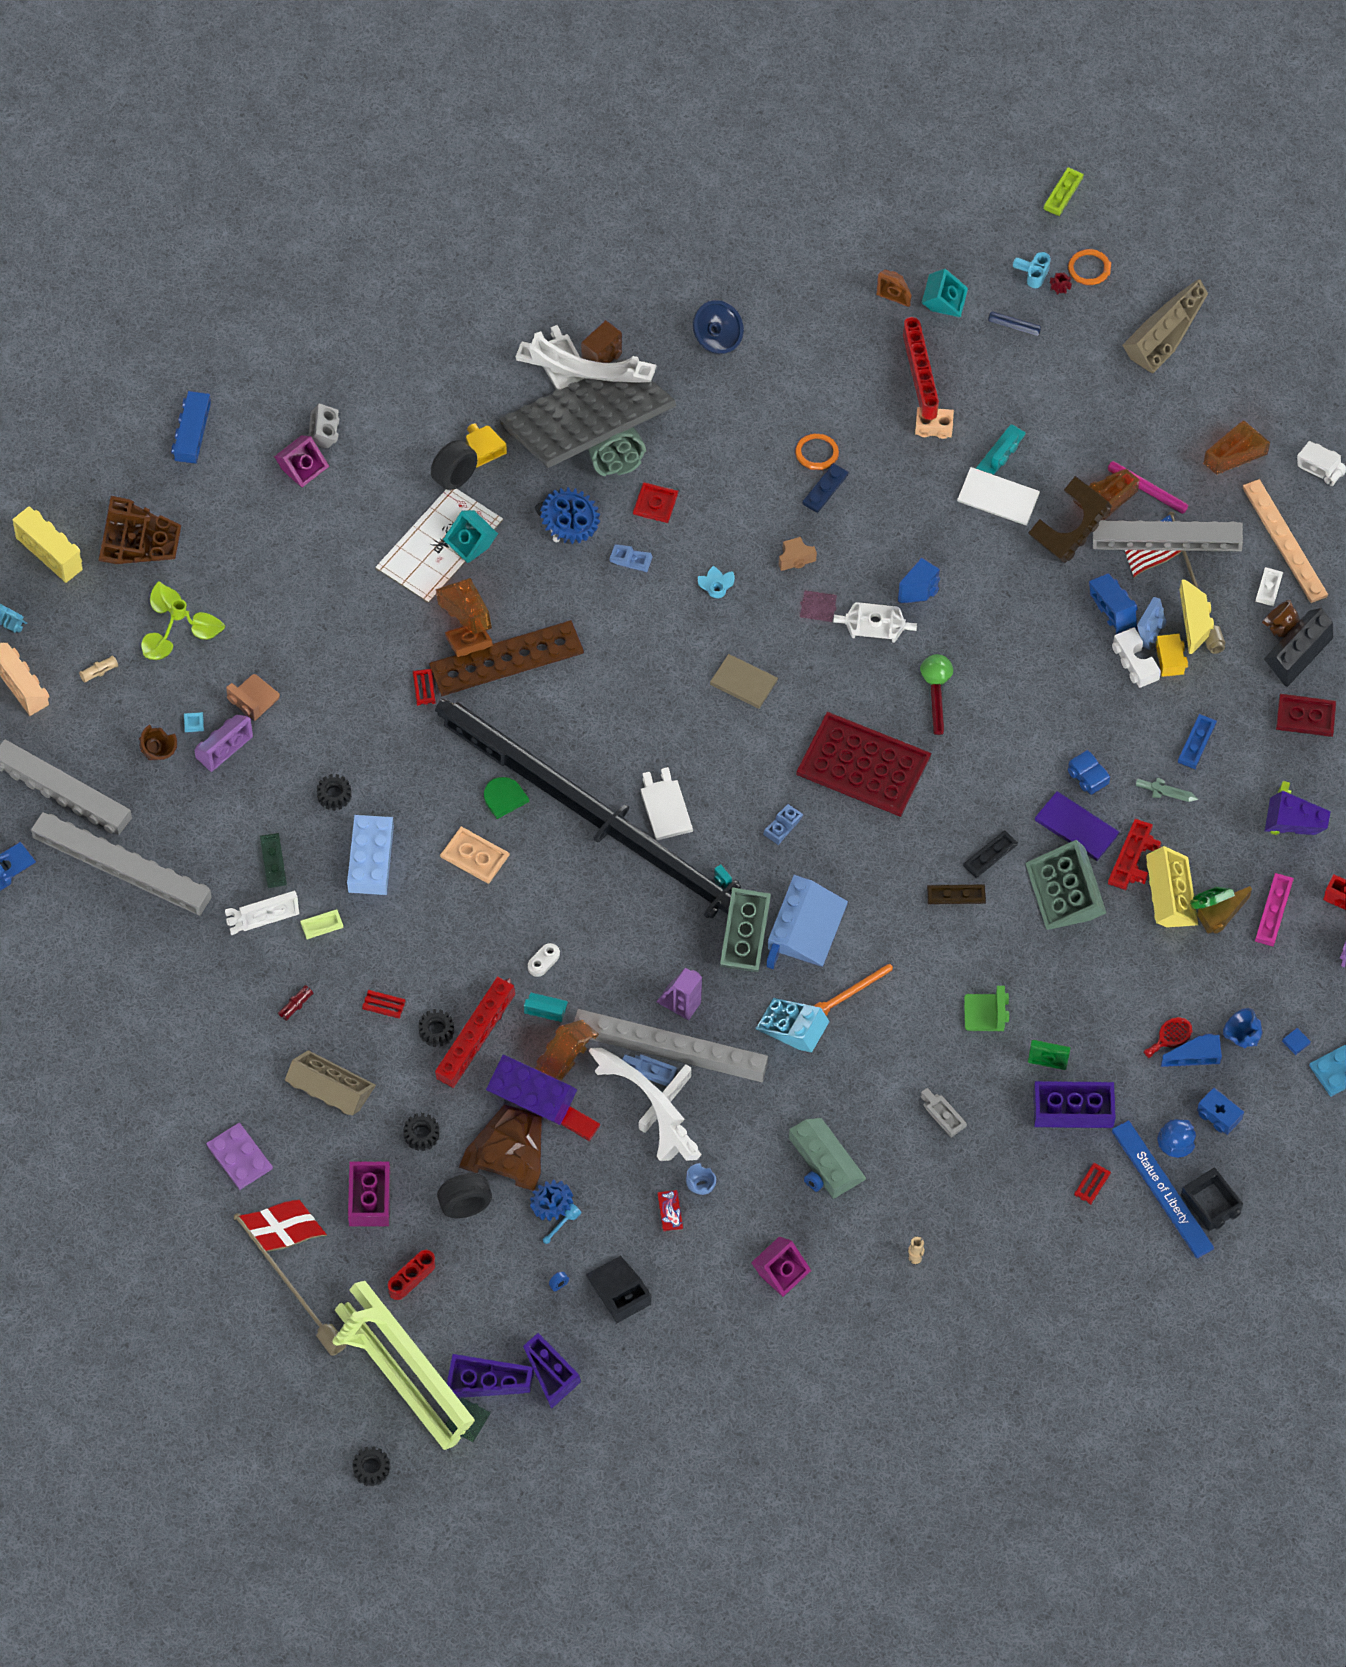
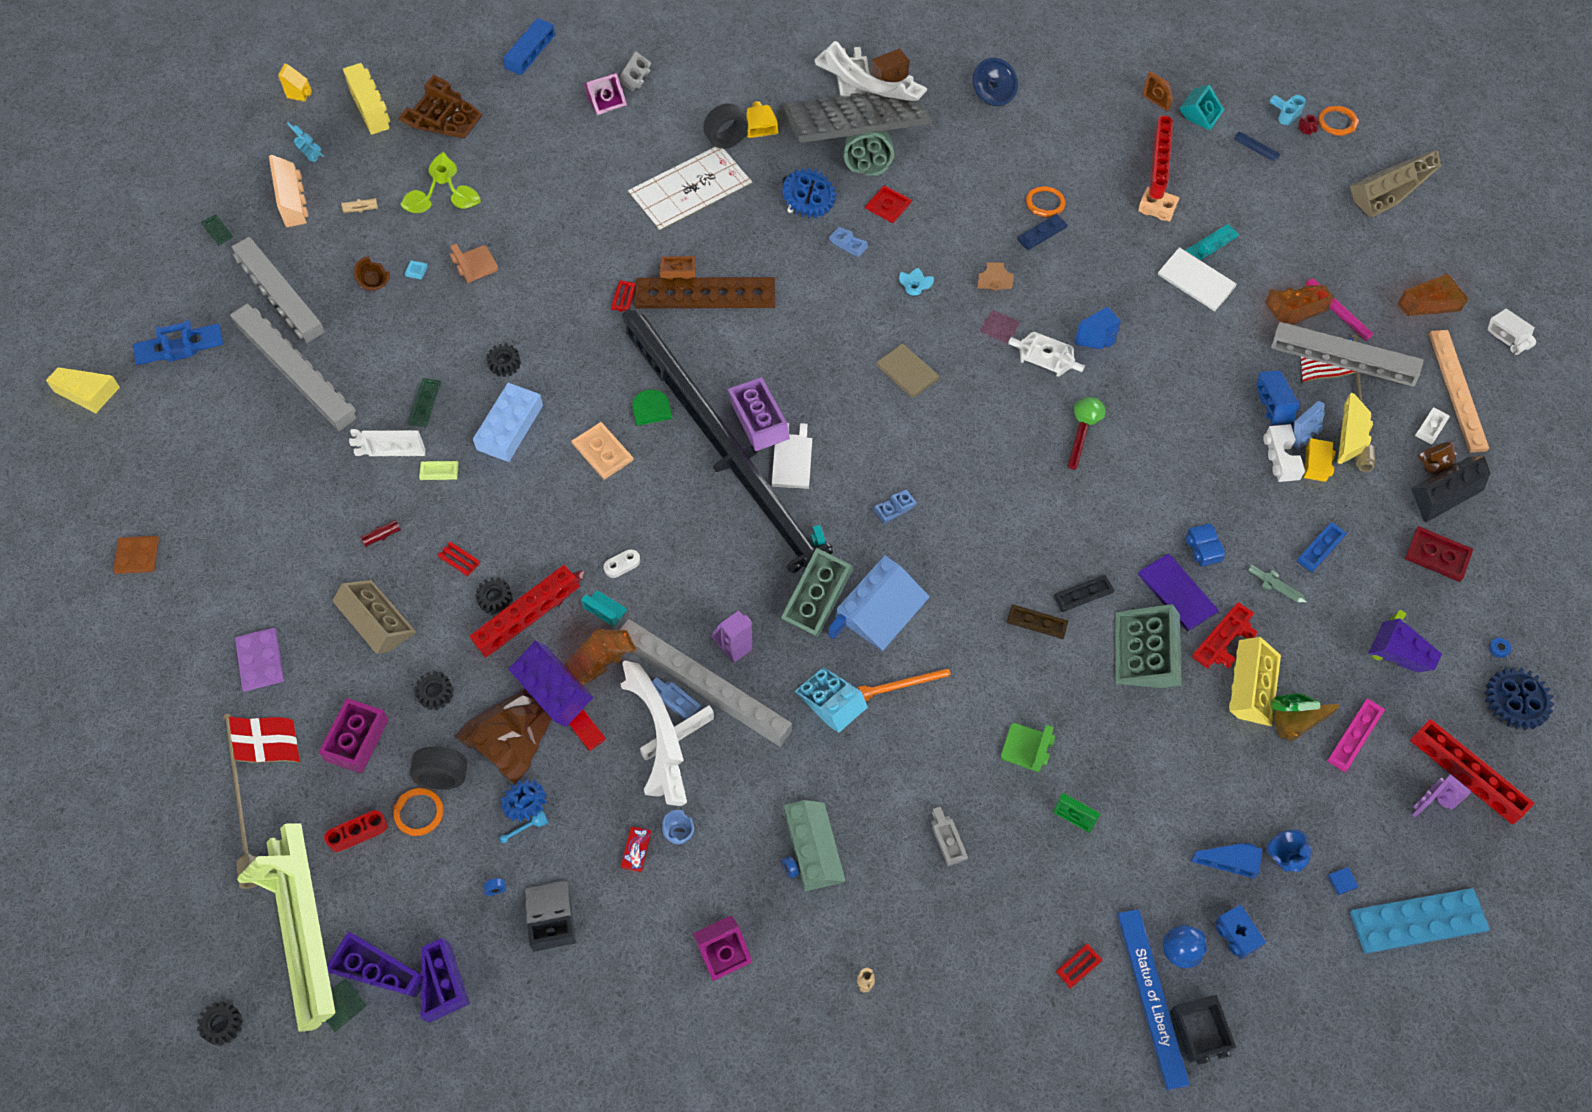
camera: 20 degrees right, 0 degrees up
medium lavender slope [195,715,253,772] -> none
clear orange wedge [435,578,492,634] -> none
teal slope [443,510,498,563] -> none
dark red plate [796,712,932,817] -> none
dark brown arch [1028,476,1112,563] -> none
dark purple brick [1033,1081,1116,1128] -> none
lime plate [1044,168,1084,216] -> none
red piece [1144,1017,1192,1058] -> none
none -> dark orange plate [113,536,159,574]
none -> orange piece [393,788,444,836]
none -> medium lavender brick [728,377,790,451]

